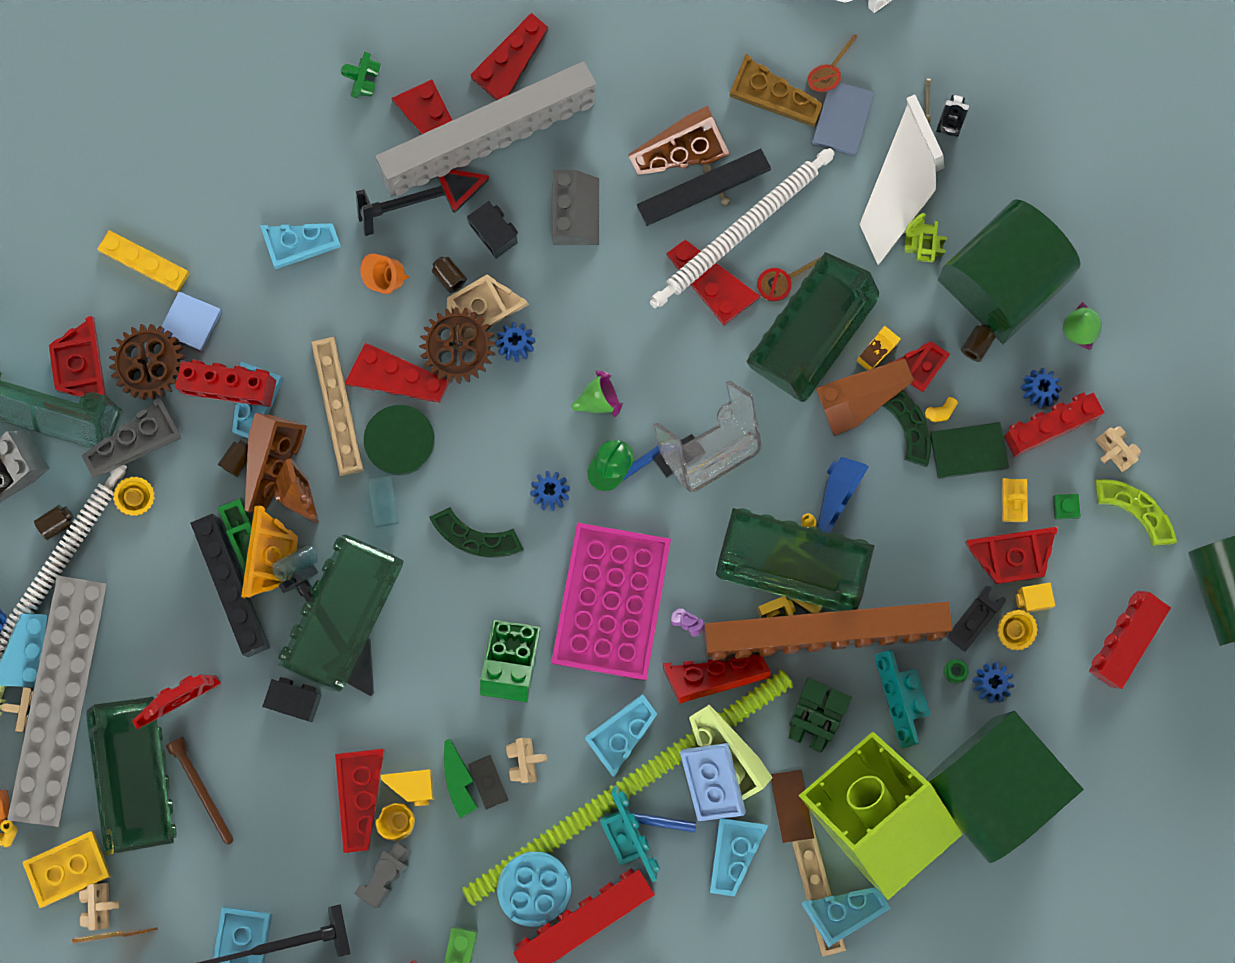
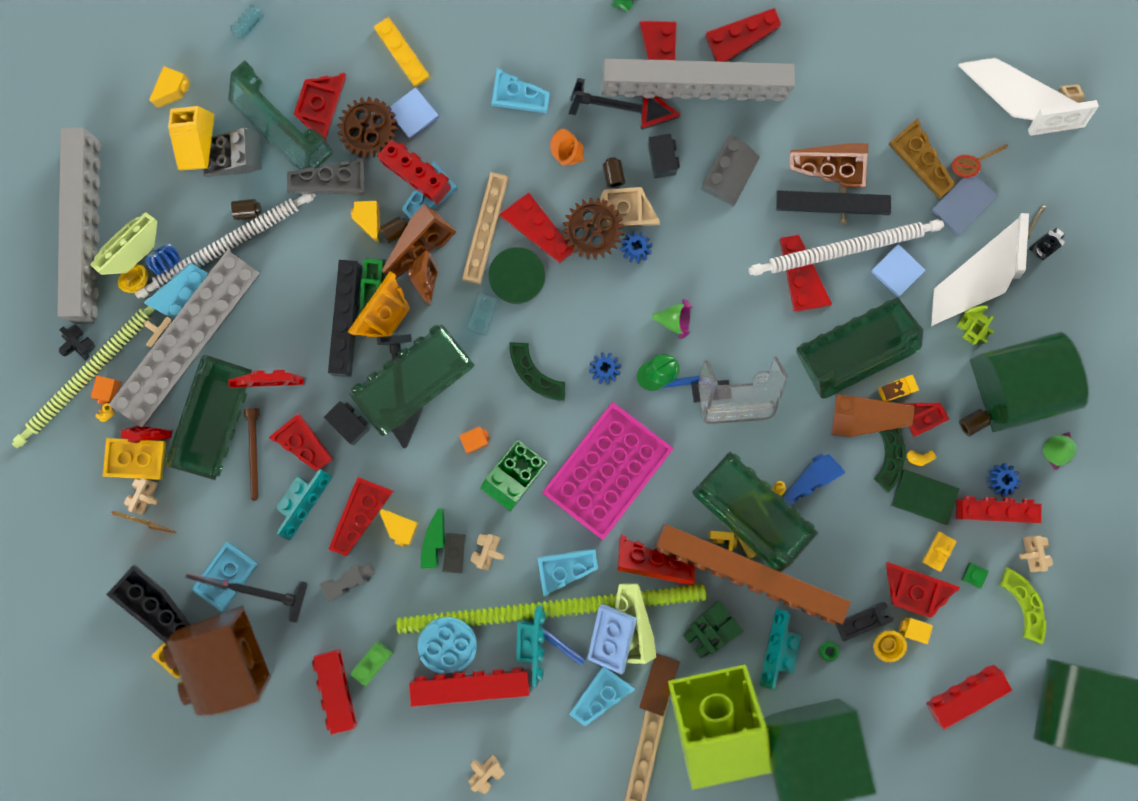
camera: 30 degrees right, 5 degrees up
yellow hat [113,476,155,516] -> none
clear light blue piece [272,545,318,582] -> none
yellow hair [375,803,415,841] -> none
medium lavender piece [671,608,704,637] -> none
piece [757,254,828,302] -> none
medium azure wing [801,887,891,947] -> none
blue gear [972,662,1014,704] -> none
none -> red wing [121,425,173,443]
none -> red wing [268,414,334,471]
none -> teal bracket [276,469,333,540]
none -> yellow slope [351,201,380,243]
none -> orange brick [459,426,490,454]
none -> light blue tile [870,244,925,297]

